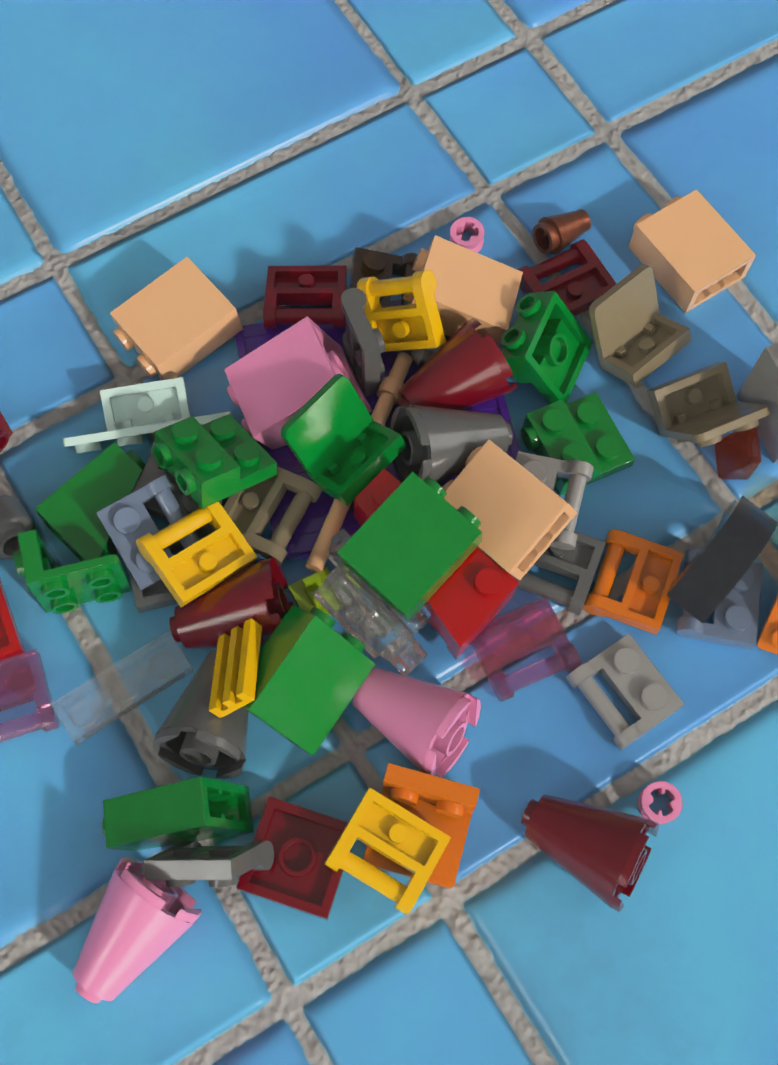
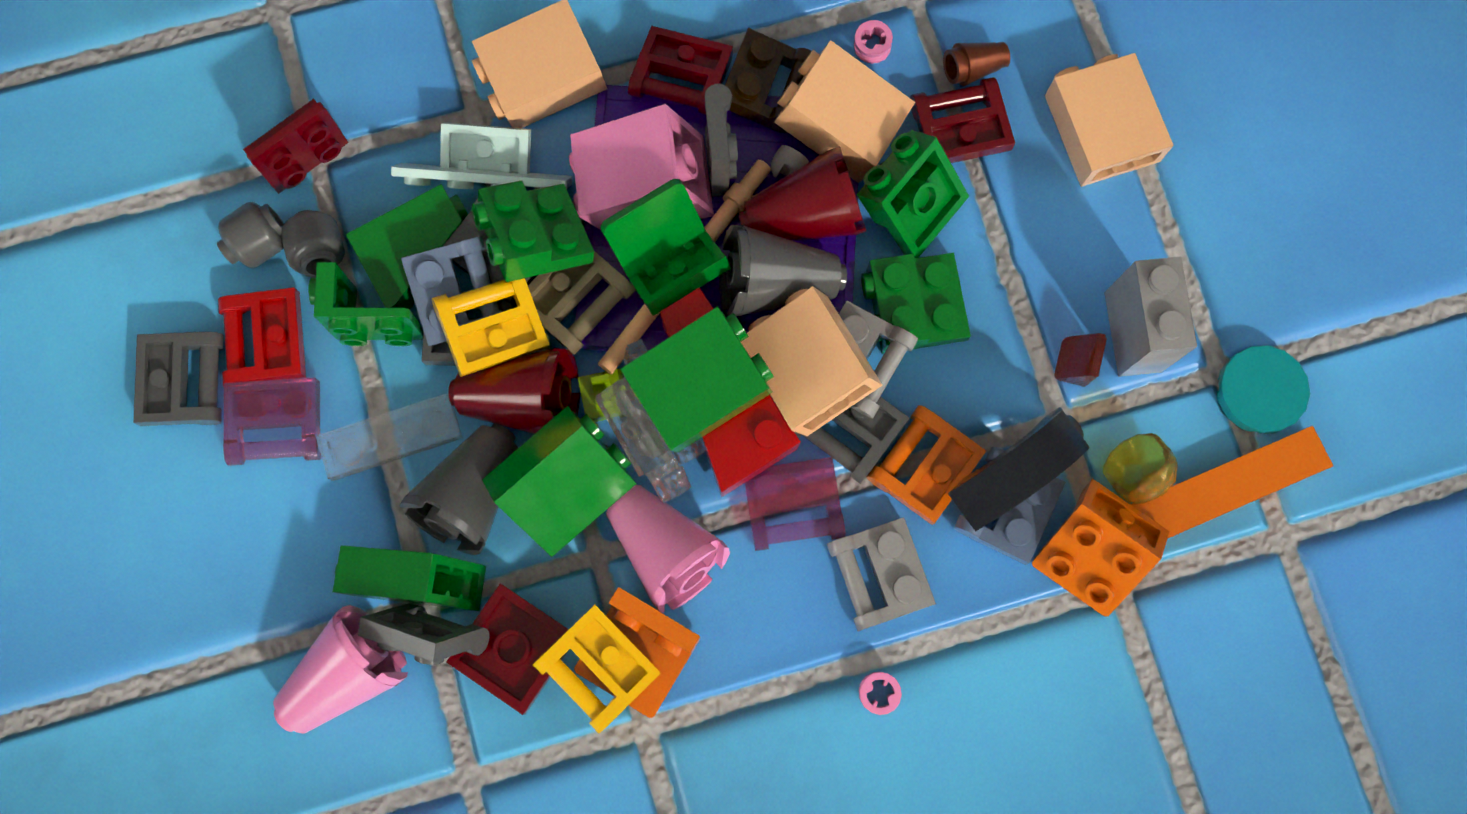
camera: 15 degrees right, 10 degrees up
yellow tile [209,618,262,719] -> none
yellow plate [357,270,446,352] -> none
dark red cone [521,794,659,912] -> none
dark tan bracket [589,264,691,387] -> none
dark tan bracket [647,362,770,447] -> none

